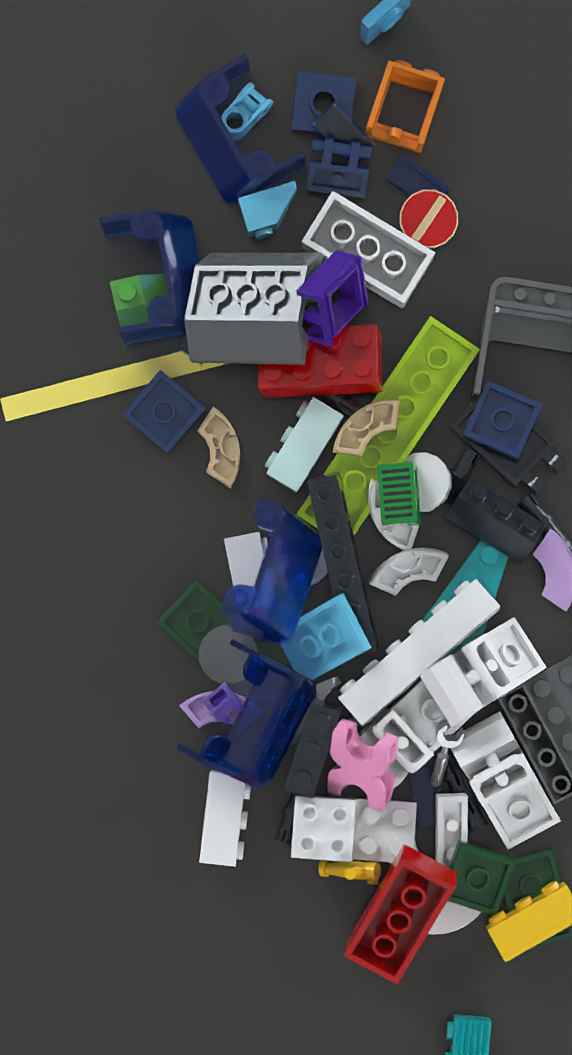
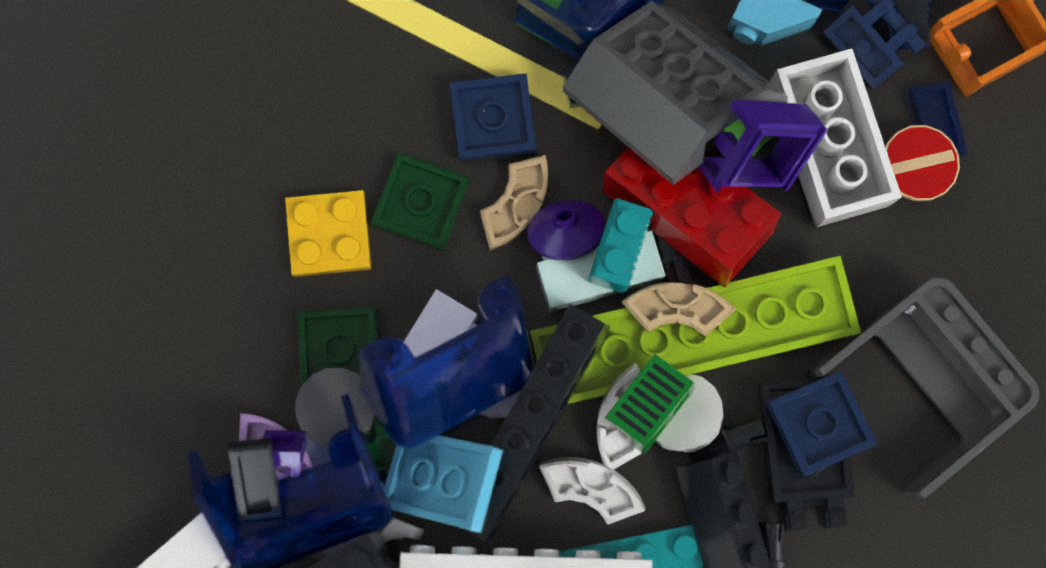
camera: 30 degrees right, 5 degrees down
none -> black tile [228,438,283,522]
none -> yellow plate [285,190,372,277]
none -> dark green tile [370,152,471,252]
none -> dark purple dish [527,200,606,260]
none -> teal brick [587,199,653,293]

